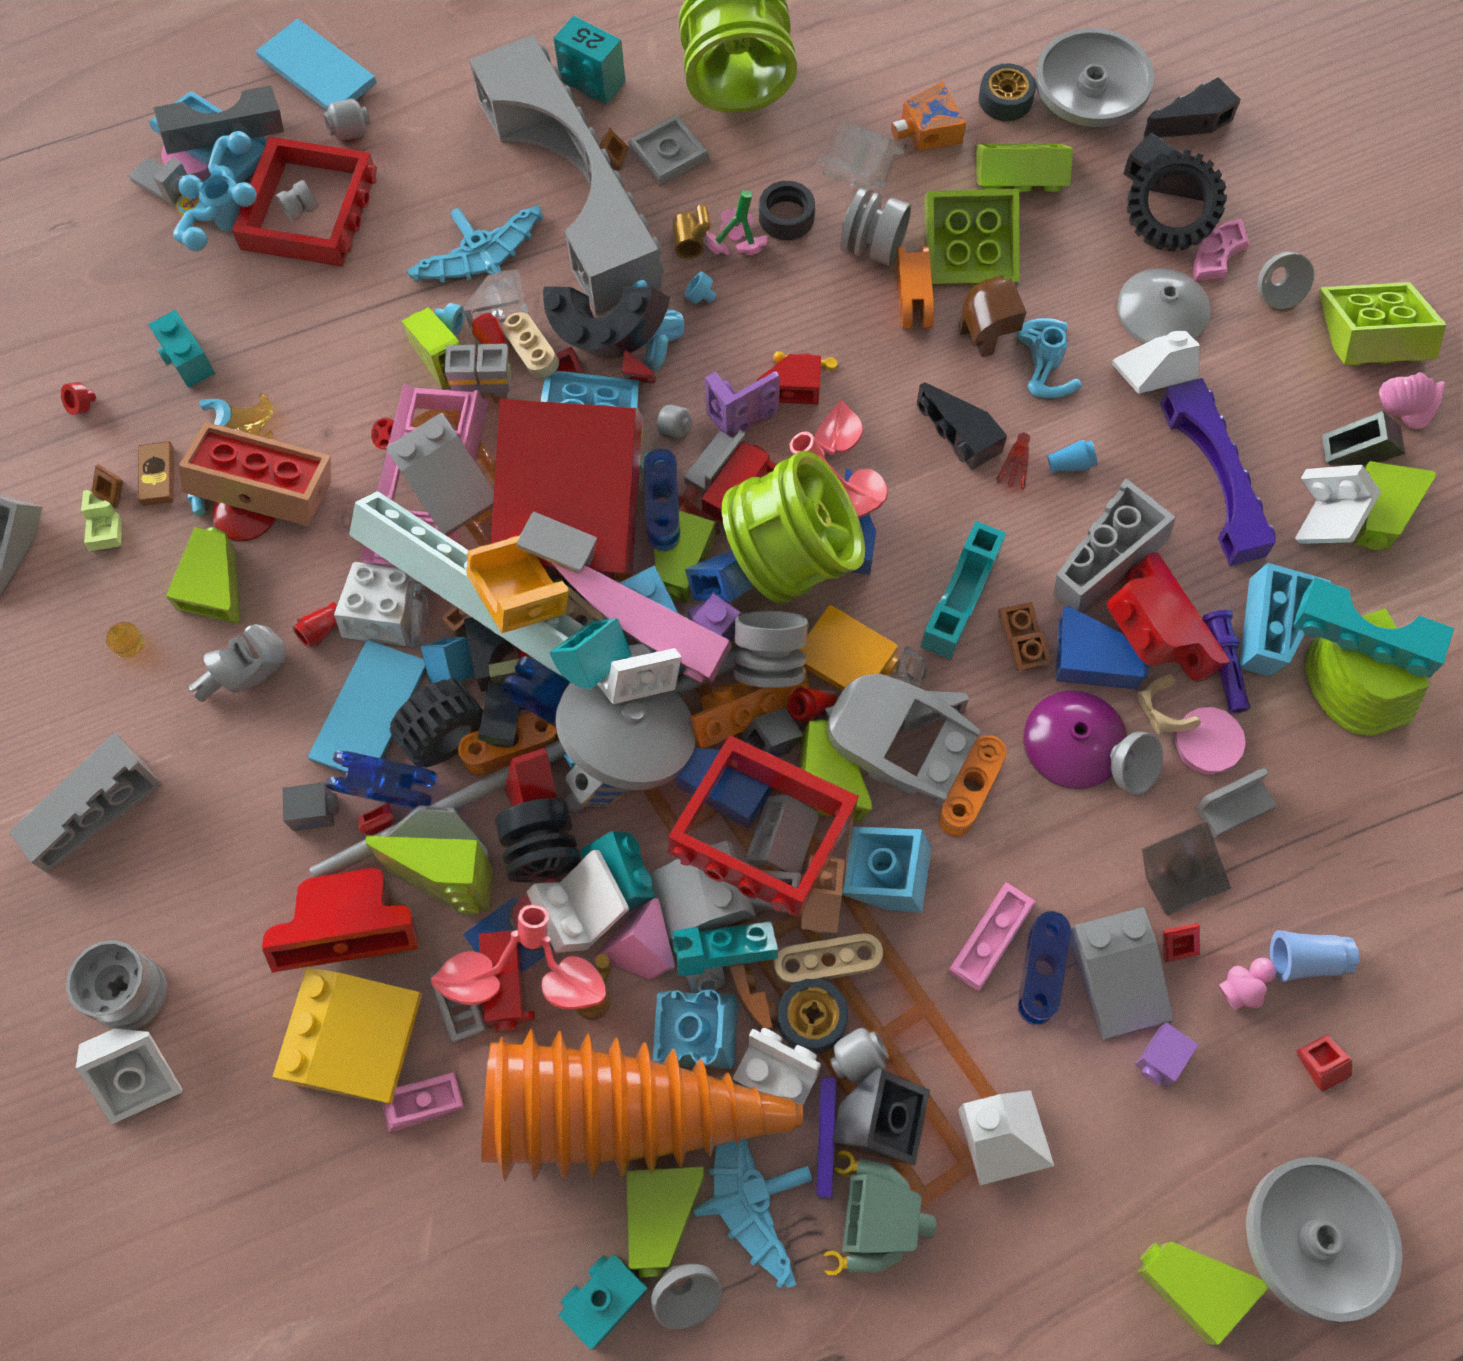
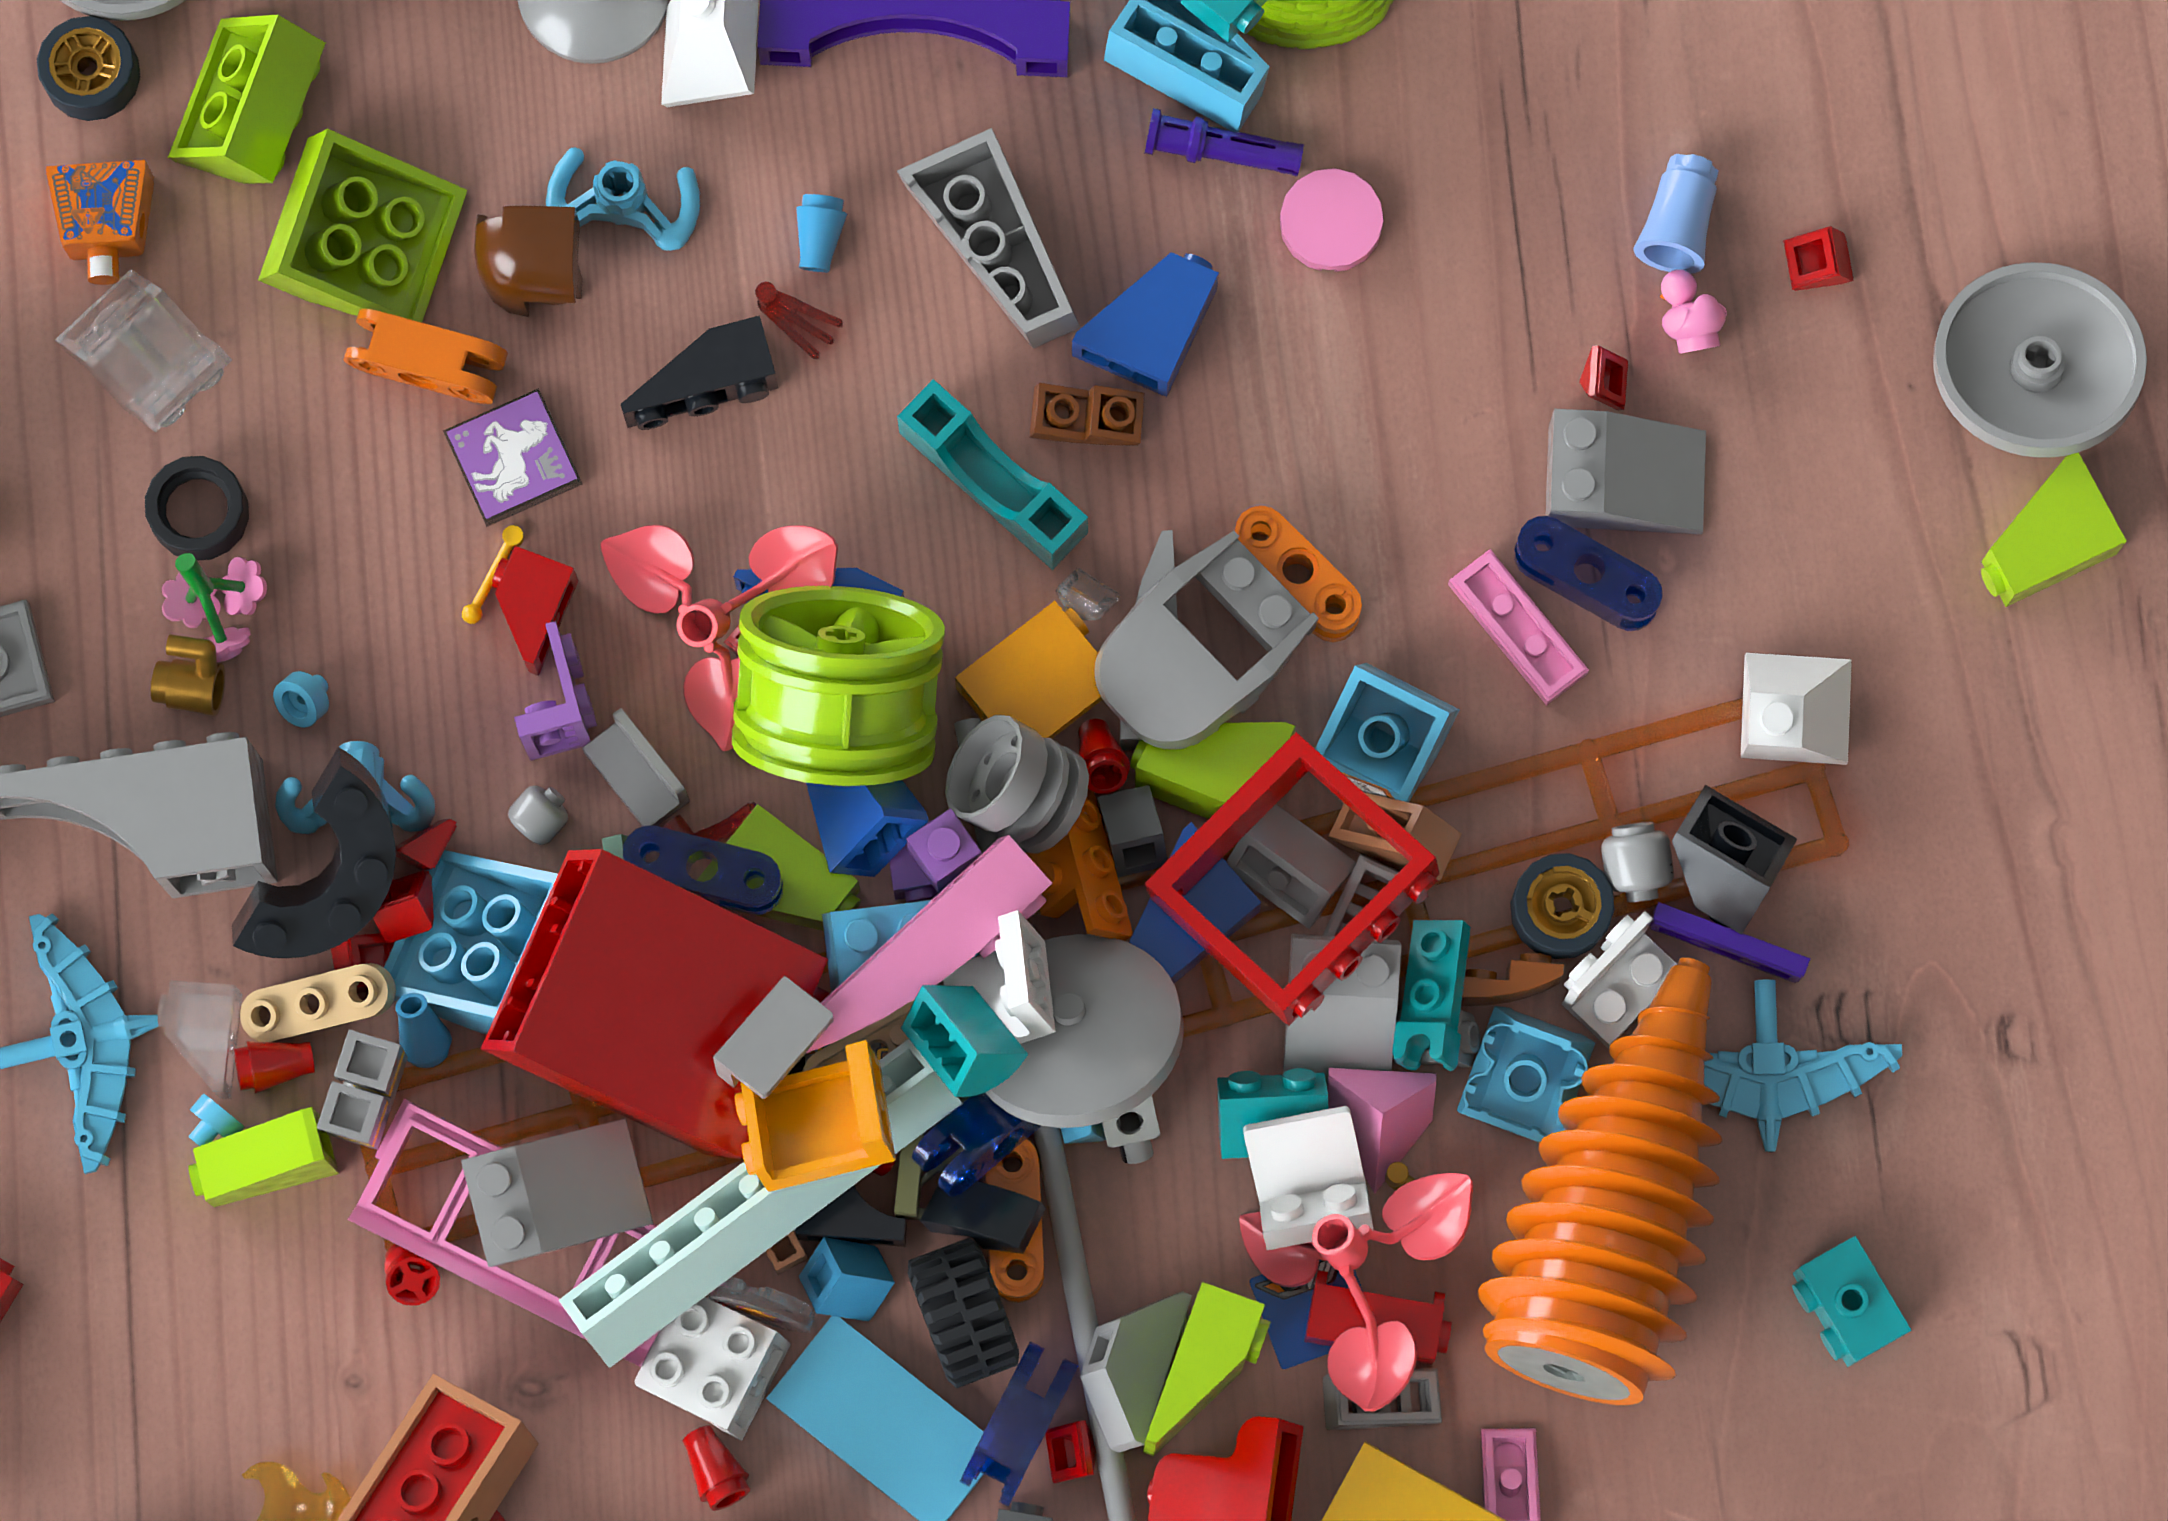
camera: 75 degrees left, 10 degrees up
black wheel [495,798,581,883] -> none
red slope [504,747,557,807] -> none
lime slope [627,1167,705,1278] -> none
light grey piece [651,1264,722,1329] -> none
red brick [701,441,777,526] -> none
tan plate [774,933,883,985] -> none
sand green torso [823,1150,936,1275] -> none
light grey wheel [840,188,912,266] -> none
magenta dish [1023,691,1127,789] -> none
red brick [1107,552,1230,682] -> none
light grey piece [1110,731,1163,795] -> none
medium lavender brick [1135,1022,1198,1087] -> none
tan cap [1137,674,1201,734] -> none
clear smoke slope [1142,822,1231,916] -> none
light grey panel [1195,767,1277,839] -> none
none -> red slope [373,870,434,943]
none -> dark azure cone [395,993,452,1068]
none -> tile [443,388,582,527]

